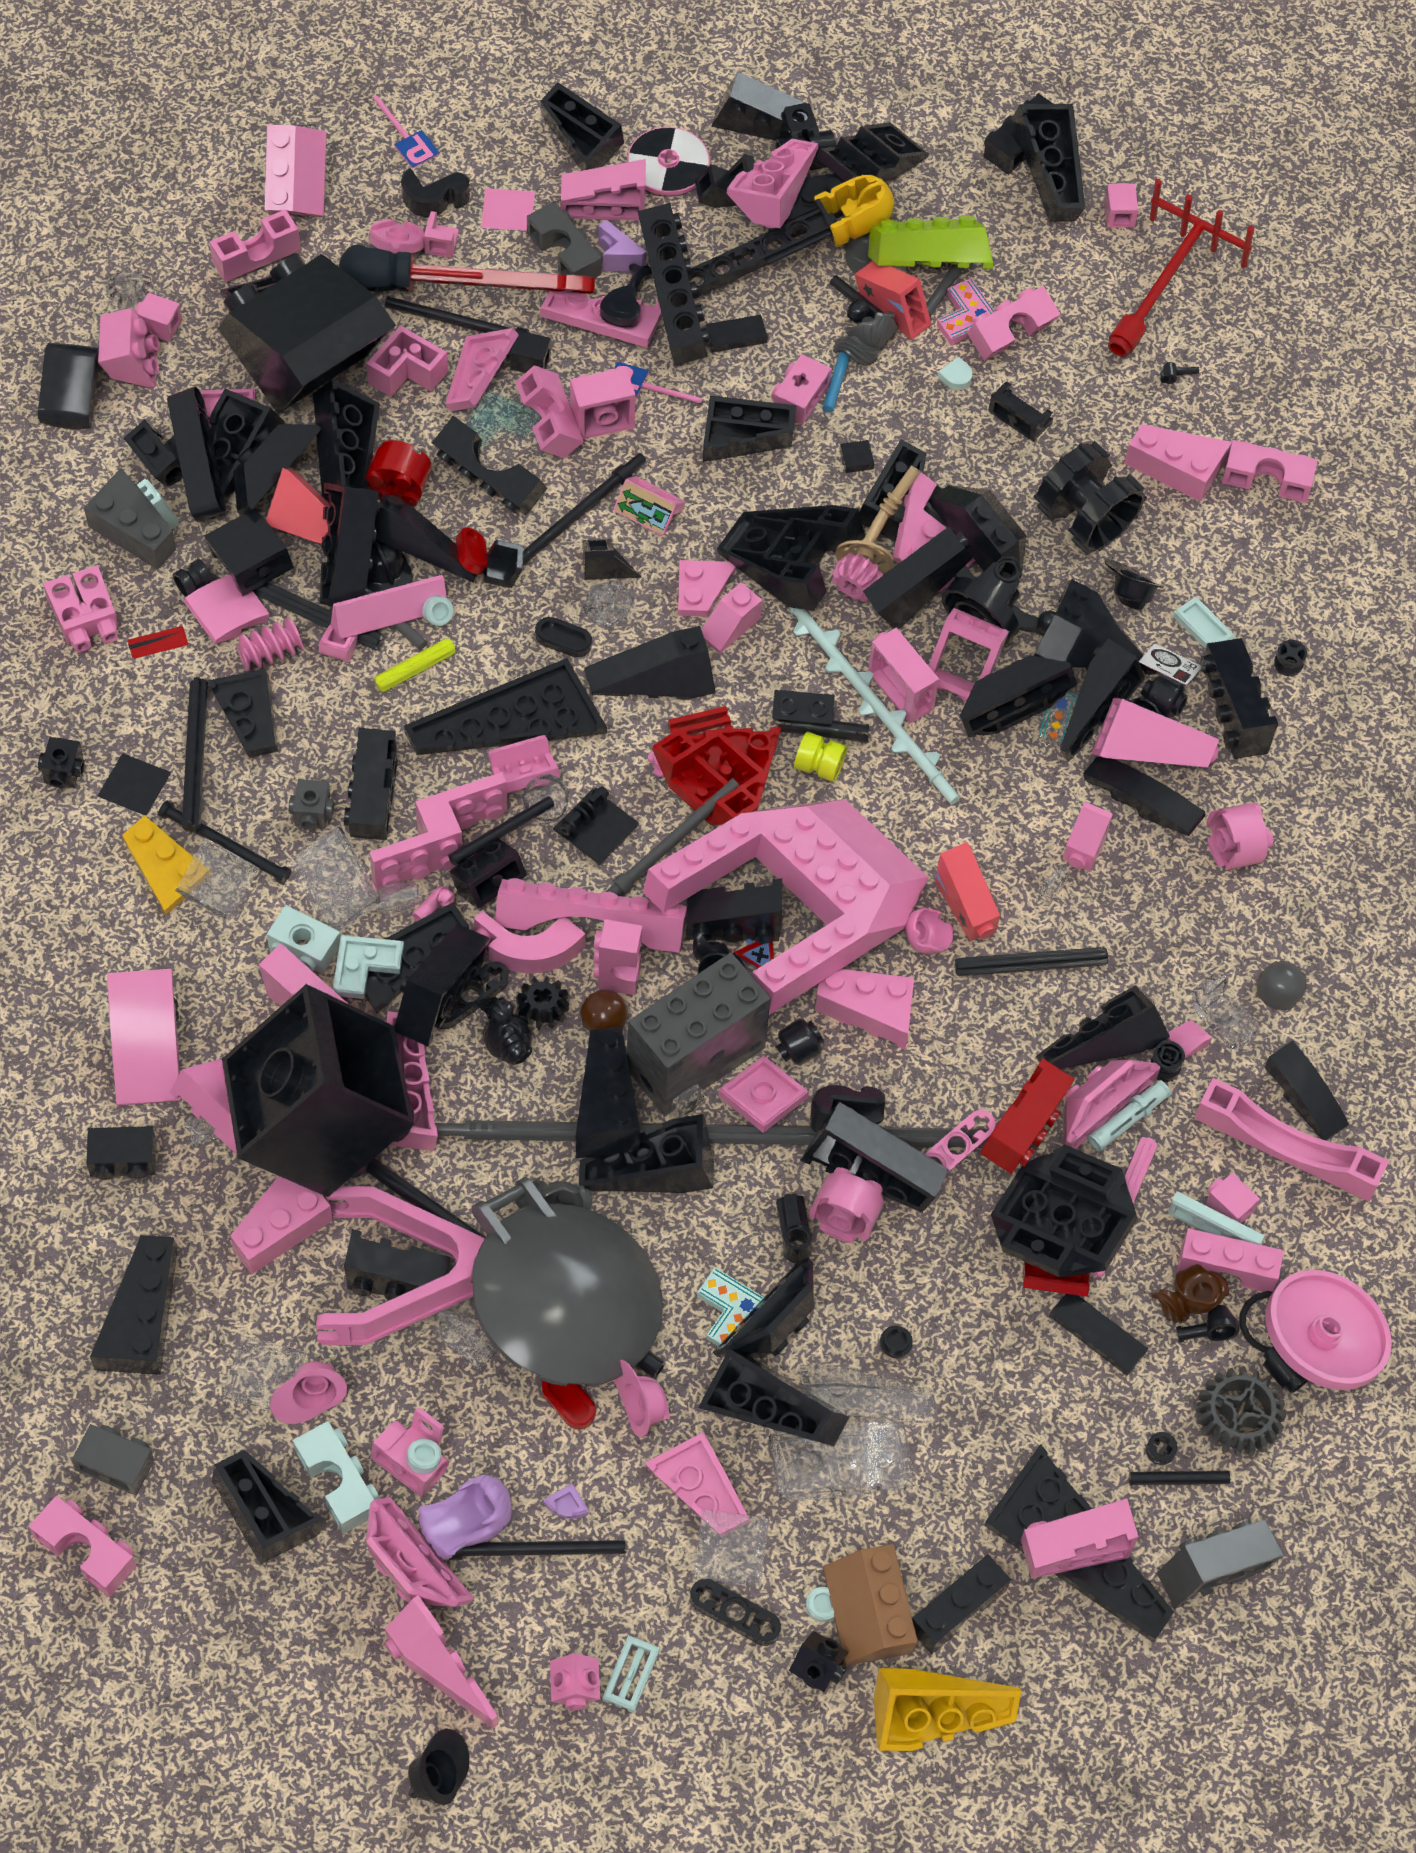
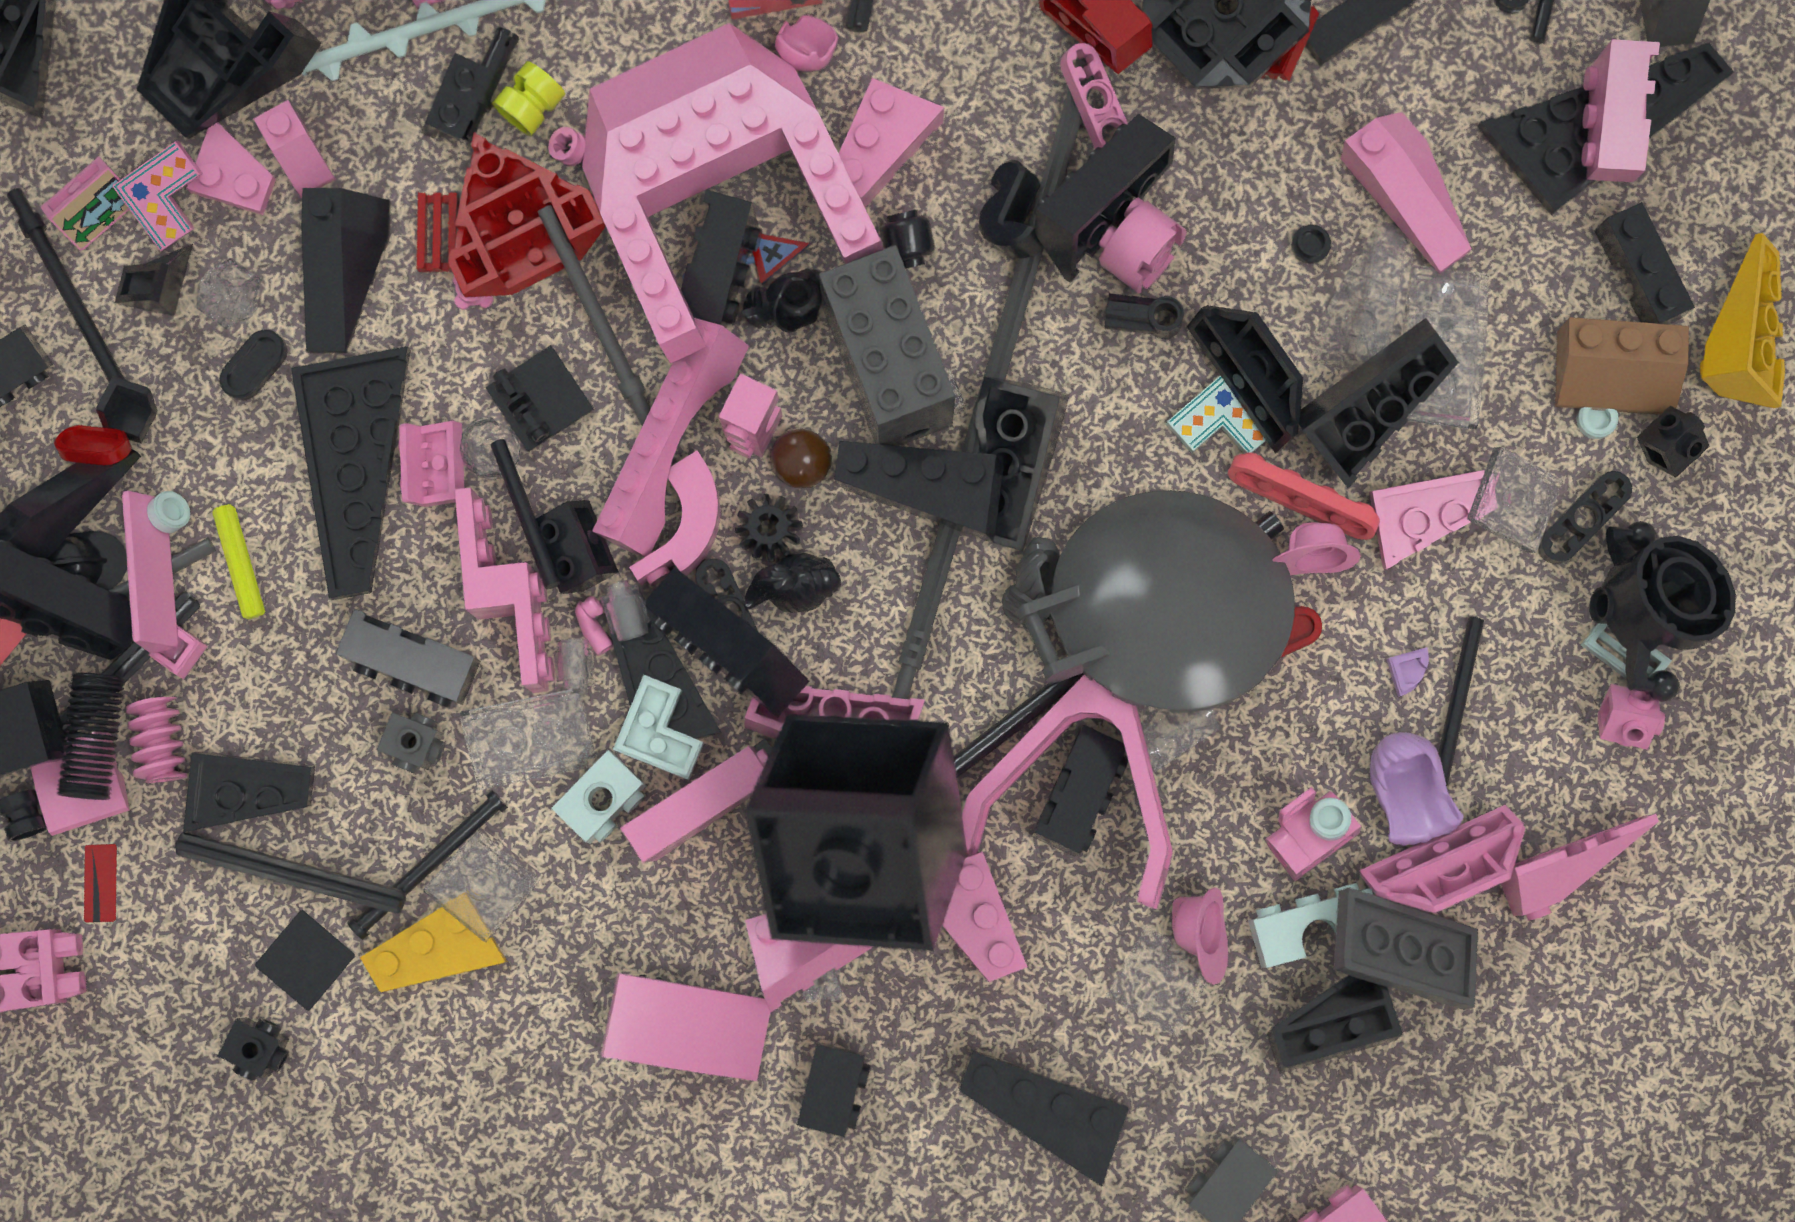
camera: 70 degrees left, 20 degrees up
black piece [408,1728,470,1806] -> none
bright pink tile [718,1055,809,1133] -> none
none -> black piece [56,672,125,800]
none -> bright pink tile [112,141,203,251]
none -> bright pink bush [548,127,586,166]
none -> clear brick [600,580,650,642]
none -> coral plate [1228,452,1380,540]
none -> dark grey plate [1334,888,1478,1010]
none -> bright pink wedge [1340,112,1471,274]
none -> black piece [1589,521,1736,702]

